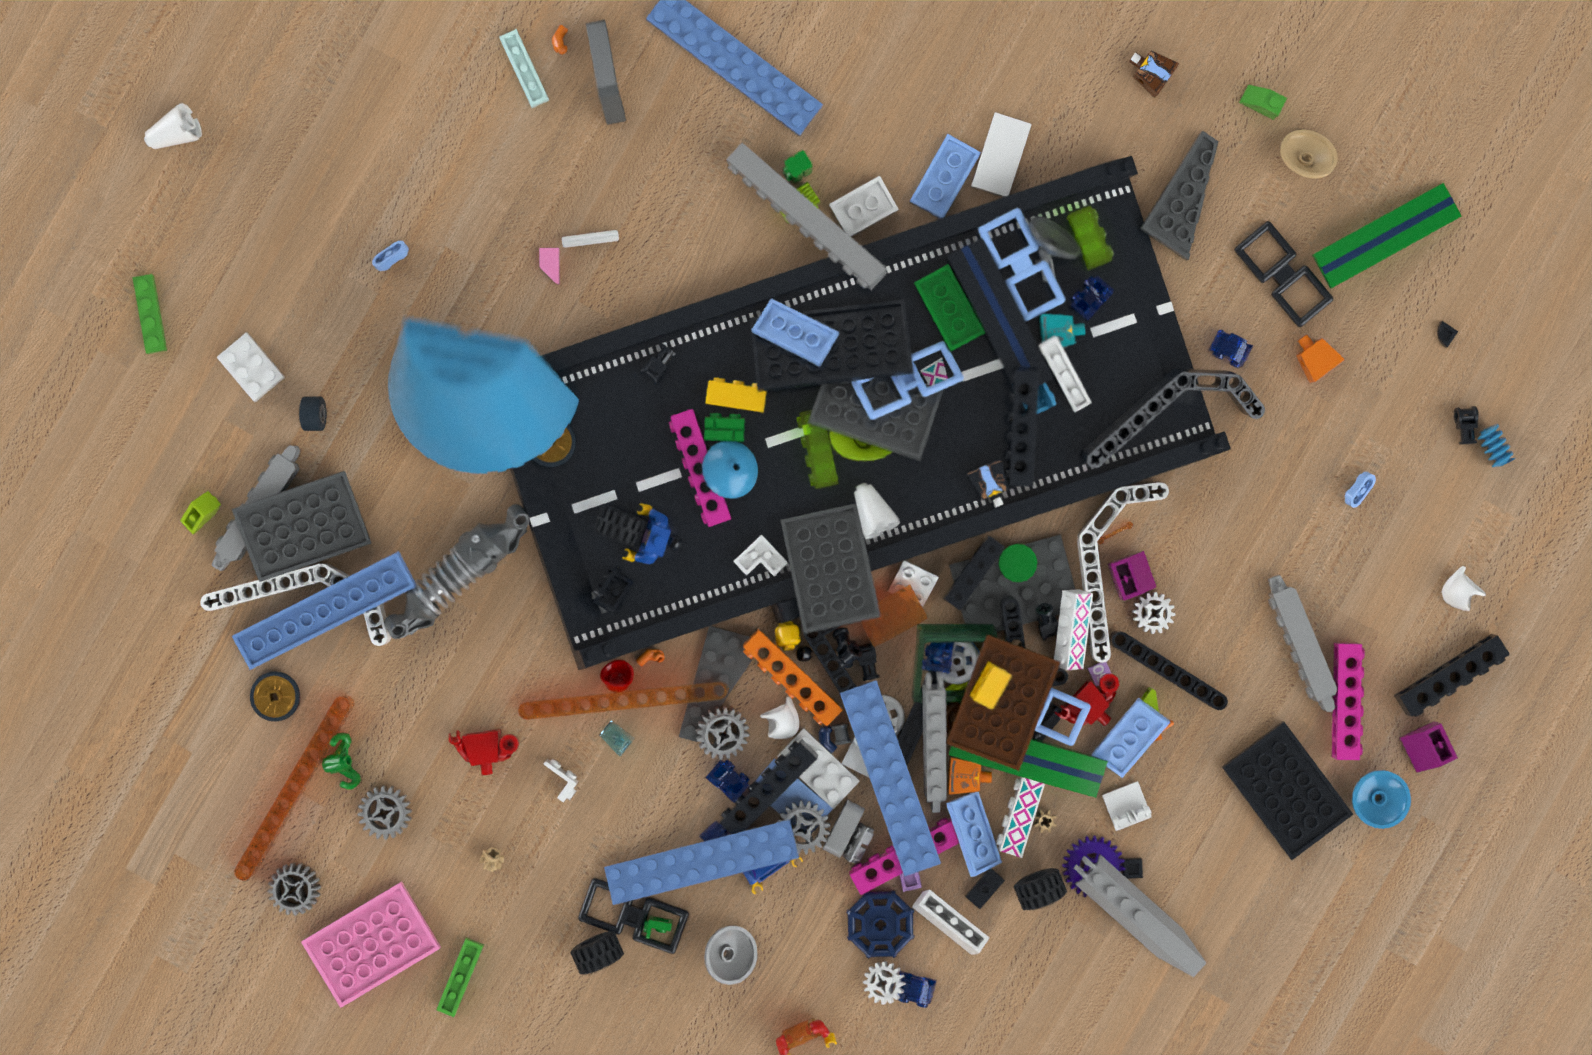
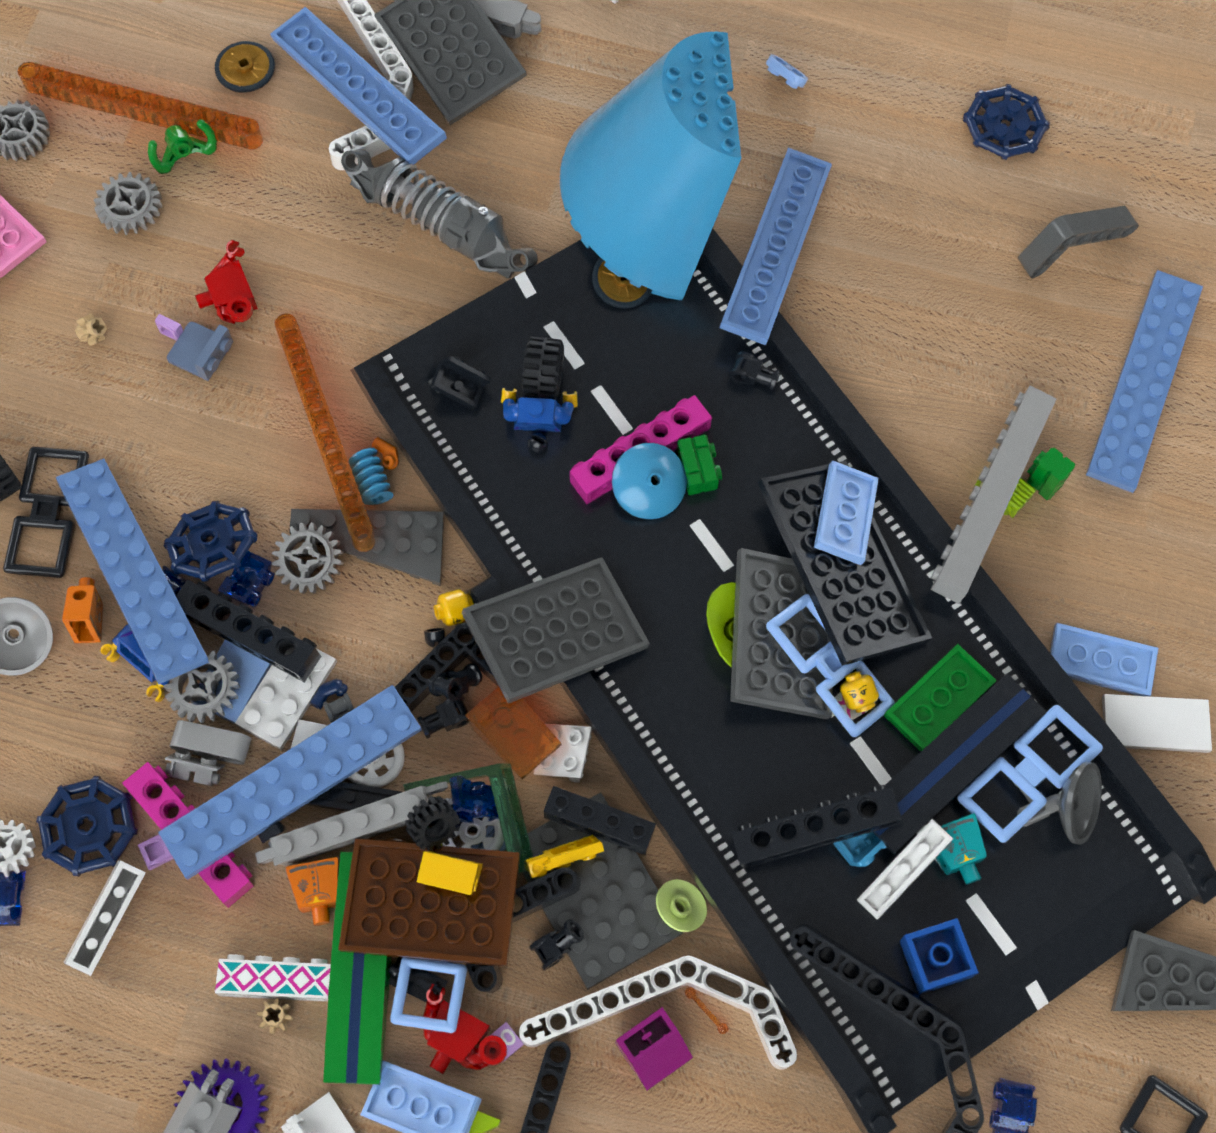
camera: 75 degrees right, 20 degrees down
black wheel [299,397,327,431] -> none
light aqua tile [499,29,549,108] -> none
bright pink tile [539,248,560,284] -> none
white bracket [544,759,579,802] -> none
orange arm [552,25,568,55] -> none
white axle [562,230,619,248] -> none
red helmet [600,659,634,693] -> none
clear light blue slope [600,720,635,756] -> none
green bracket [643,916,673,939] -> none
yellow brick [705,377,767,413] -> none
white plate [733,535,788,576] -> none
orange brick [743,628,843,726] -> none
white piece [760,697,800,739] -> none
clear neon green brick [797,410,838,489] -> none
white plate [829,176,899,237] -> none
white cone [854,483,900,539] -> none
light blue tile [946,791,1002,877] -> none
torso [965,459,1008,508] -> none
black plate [965,868,1005,909] -> none
green tile [998,544,1037,582] -> none
black tyre [1013,868,1067,910] -> none
white brick [1054,589,1093,670] -> none
clear neon green brick [1067,205,1114,271] -> none
clear blue cylinder [1071,275,1114,320] -> none
white gear [1132,592,1175,634] -> none
none -> orange torso [62,577,103,643]
none -> lavender tile [155,314,183,341]
none -> dark blue plate [163,500,258,582]
none -> sand blue bracket [167,322,233,381]
none -> black tile [258,821,286,843]
none -> dark azure piece [348,448,393,505]
none -> black tyre [405,796,460,851]
none -> yellow hinge [526,835,604,878]
none -> yellowish green dish [656,879,707,932]
none -> medium blue plate [719,148,832,345]
none -> yellow head [840,671,879,713]
none -> blue brick [899,918,978,995]
none -> dark blue plate [963,84,1050,160]

